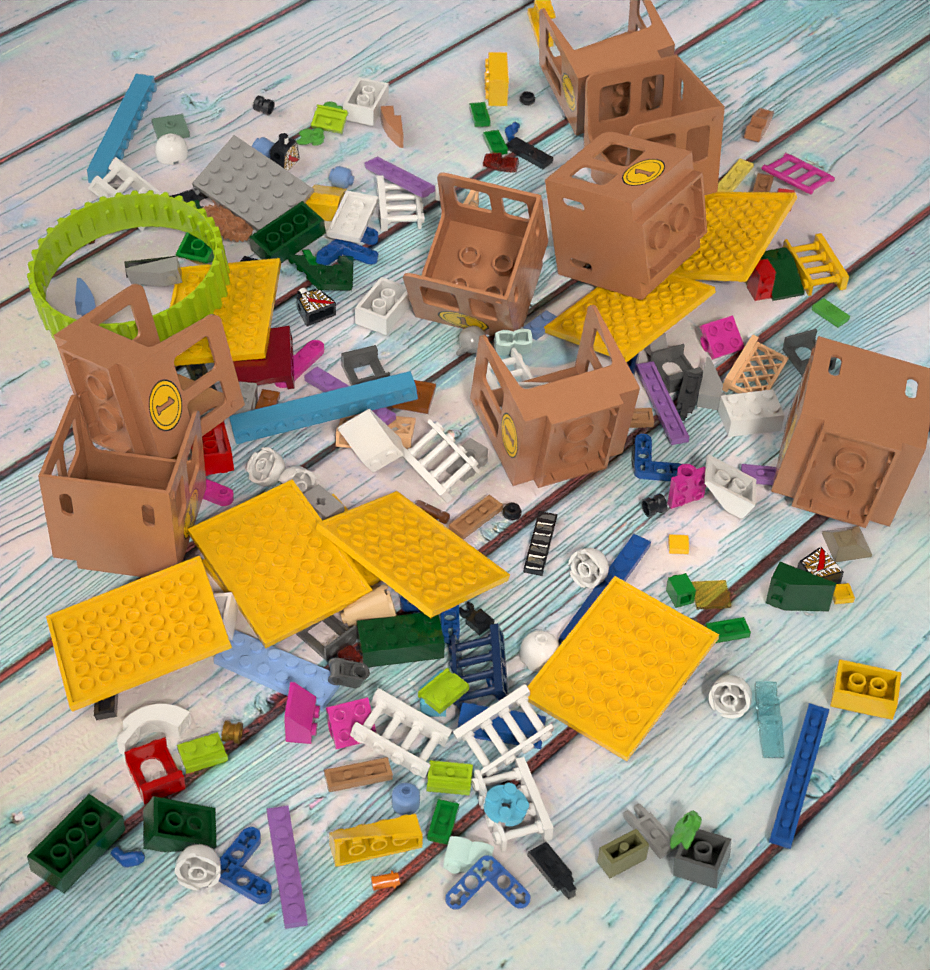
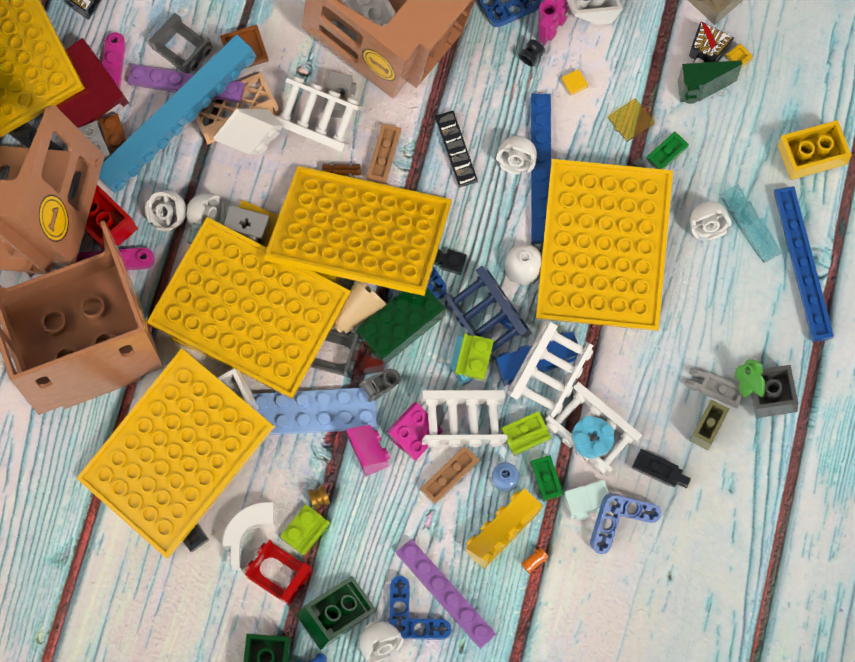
camera: 25 degrees left, 25 degrees up
black plate [502,502,522,520] -> none
green brick [666,573,696,608] -> none

